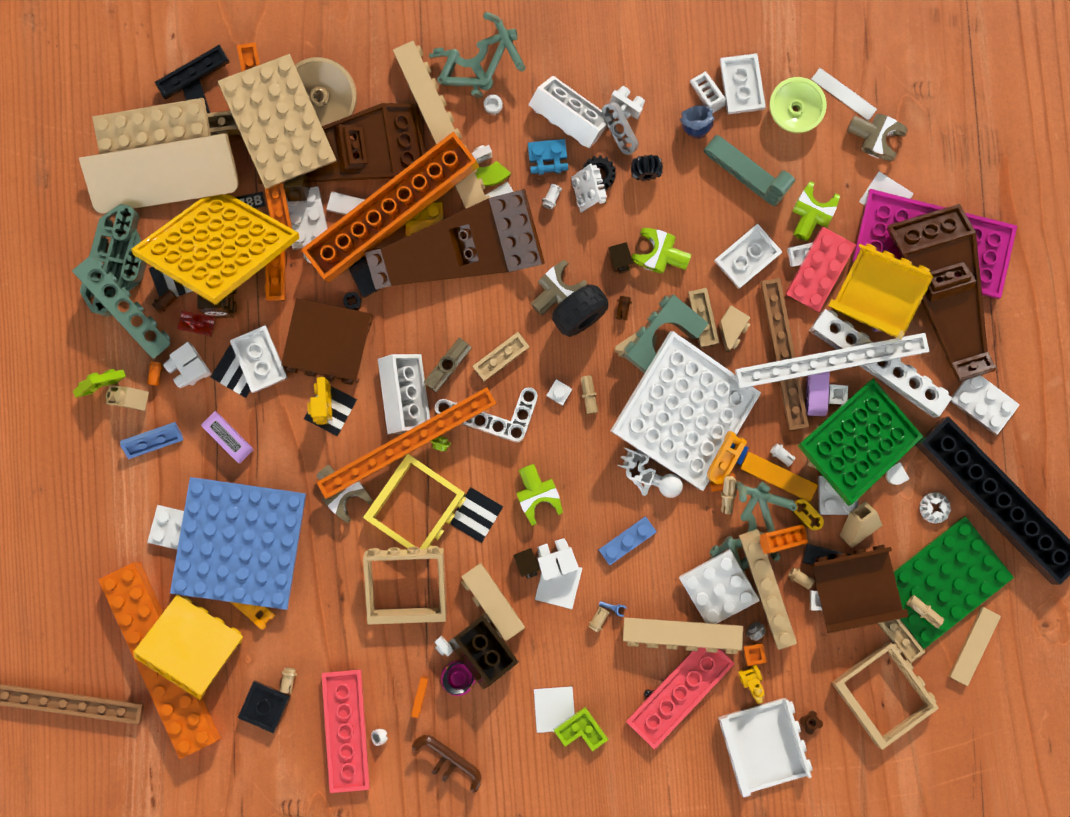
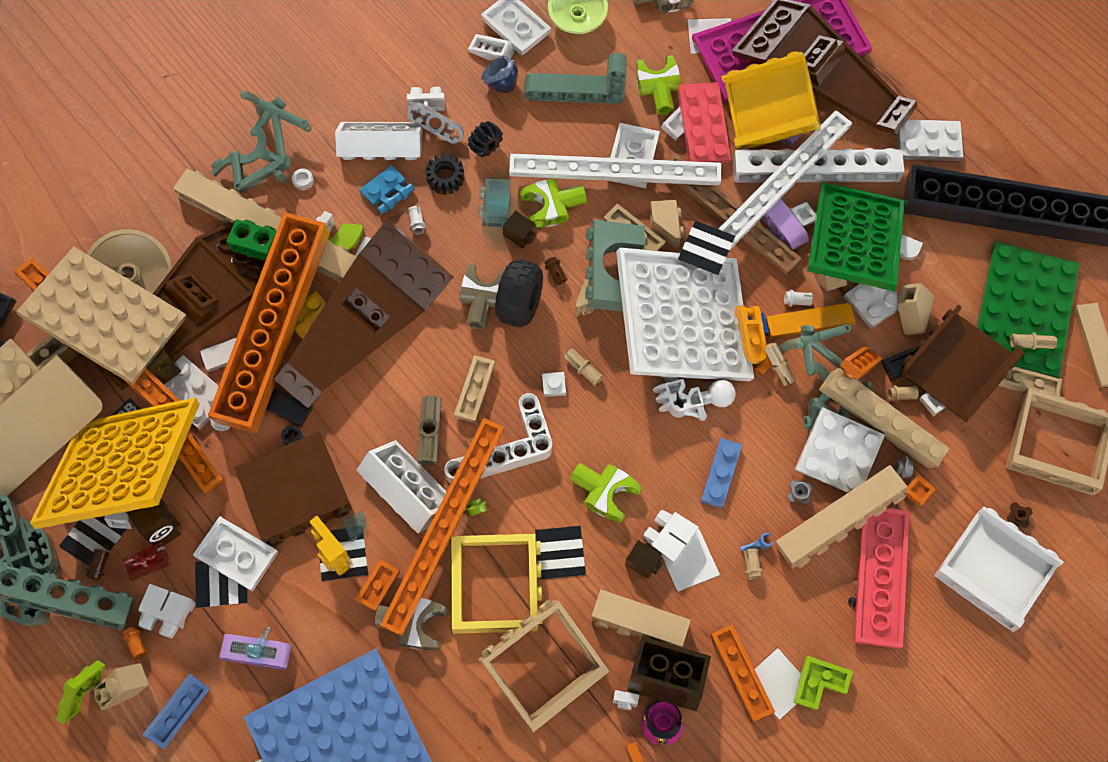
camera: 35 degrees left, 15 degrees down
white hinge [571,164,607,213] -> none
yellow piece [738,665,764,704] -> none
yellow beam [792,499,824,531] -> none
white gear [920,493,952,523] -> none
none -> green brick [226,219,277,261]
none -> clear light blue hand [246,627,271,659]
none -> clear light blue tile [342,511,366,542]
none -> orange plate [355,559,400,612]
none -> clear light blue brick [478,178,511,227]
none -> white plate [509,154,721,186]
none -> black sticker [678,220,735,275]
none -> orange plate [710,624,775,723]
none -> light grey plate [788,480,812,505]

